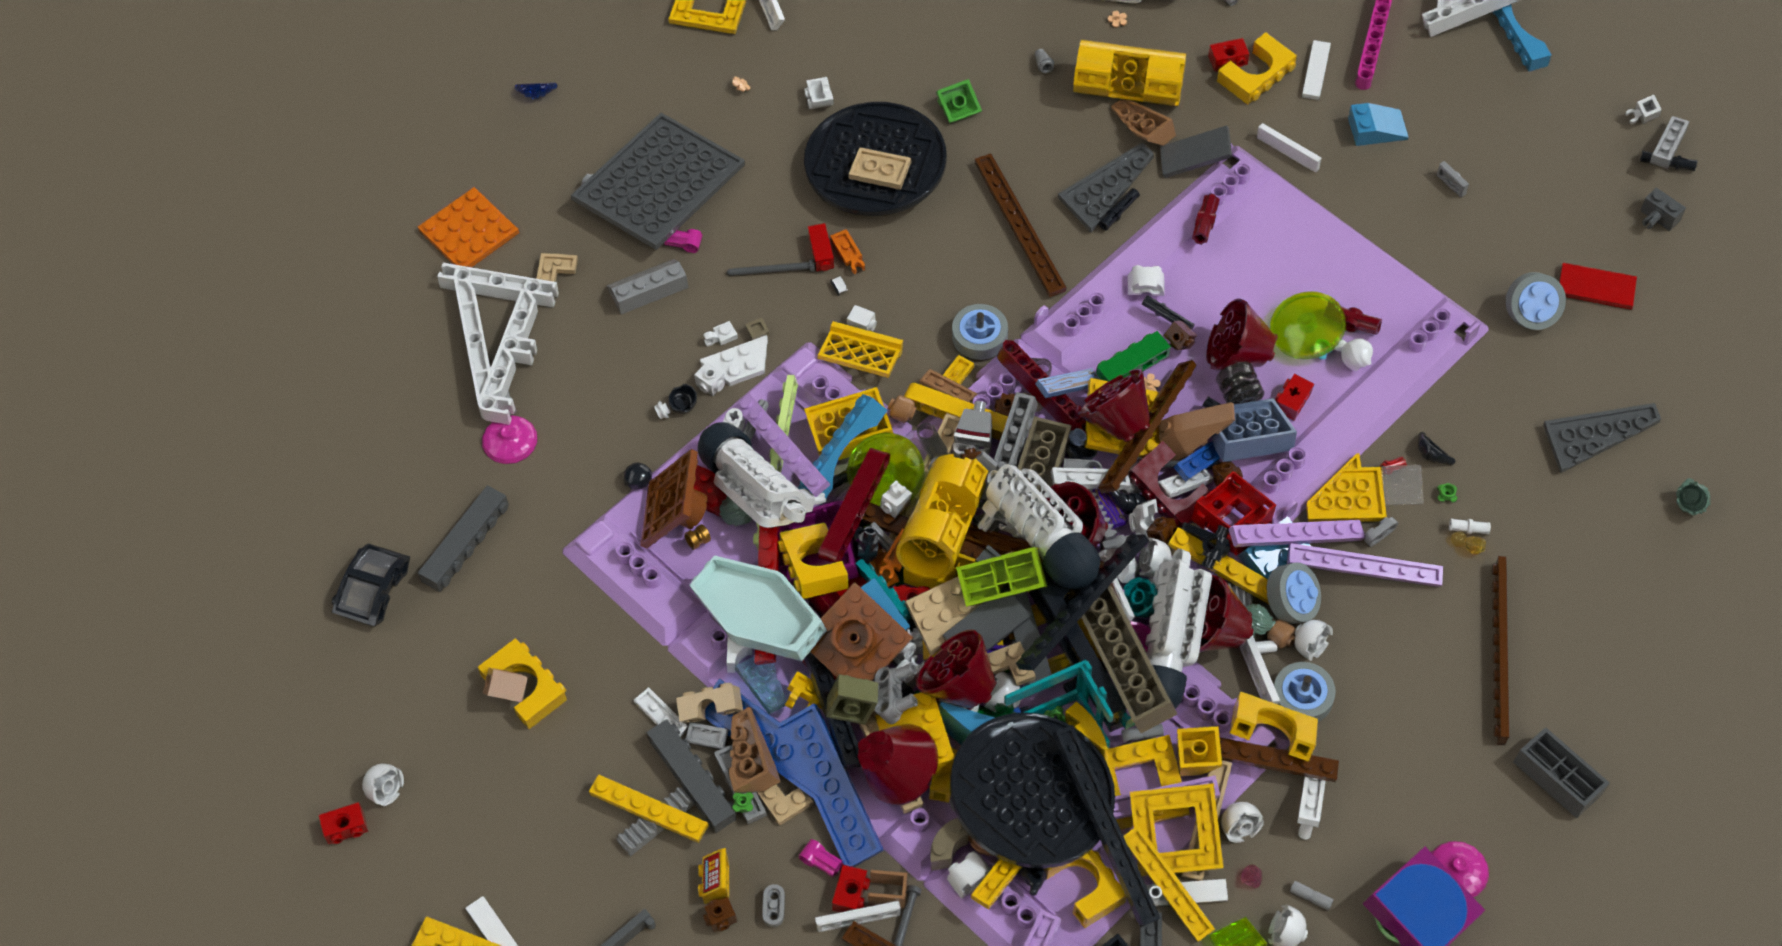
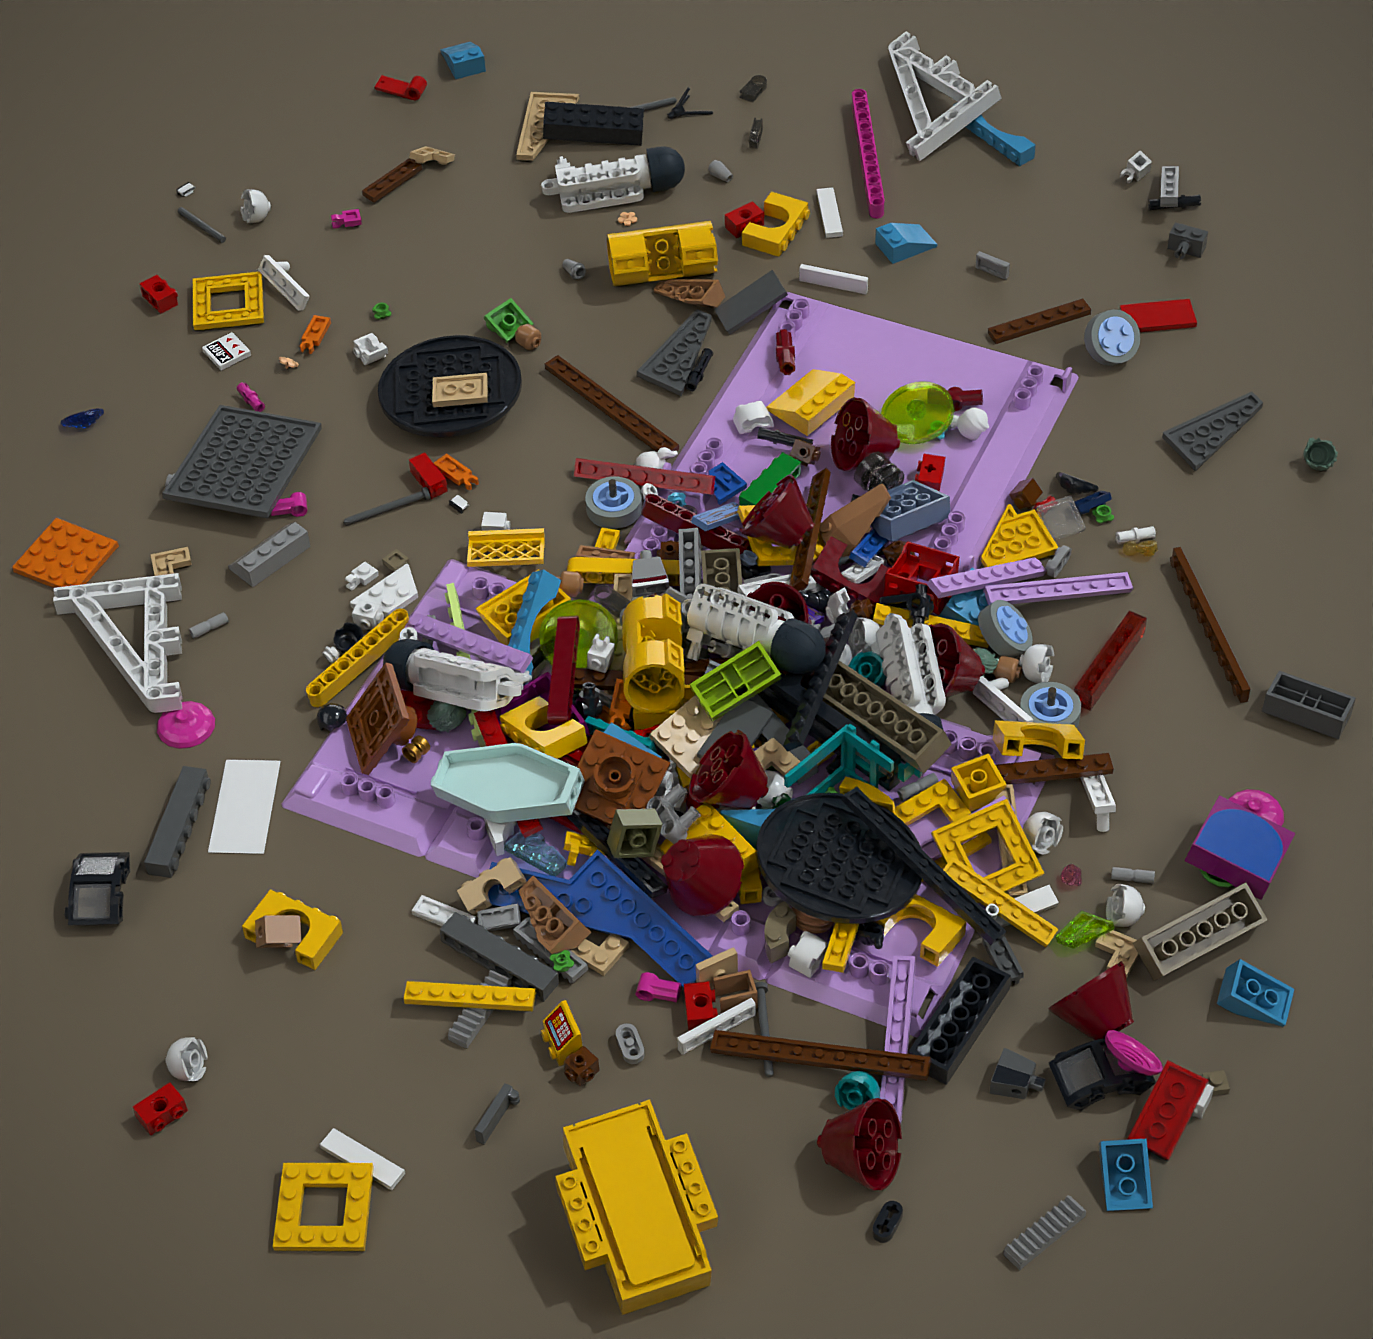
camera: 20 degrees left, 10 degrees down
none -> light grey piece [189,612,229,639]
none -> white tile [202,332,251,371]
none -> white sticker [208,760,281,854]
none -> dark pink pin [237,382,265,412]
none -> orange plate [300,315,331,354]
none -> yellow beam [306,609,409,708]
none -> bright green plate [372,302,391,319]
none -> medium nougat head [515,324,541,350]
none -> red plate [574,458,716,495]
none -> white hair [634,447,678,469]
none -> white plate [640,483,658,500]
none -> medium azure plate [667,492,687,508]
none -> tan plate [696,947,738,990]
none -> blue wing [708,462,747,505]
none -> yellow slope [766,369,855,436]
none -> reddish brown plate [988,298,1091,344]
none -> reddish brown brick [1009,478,1043,509]
none -> dark blue plate [1069,490,1112,514]
none -> clear red brick [1074,610,1147,711]

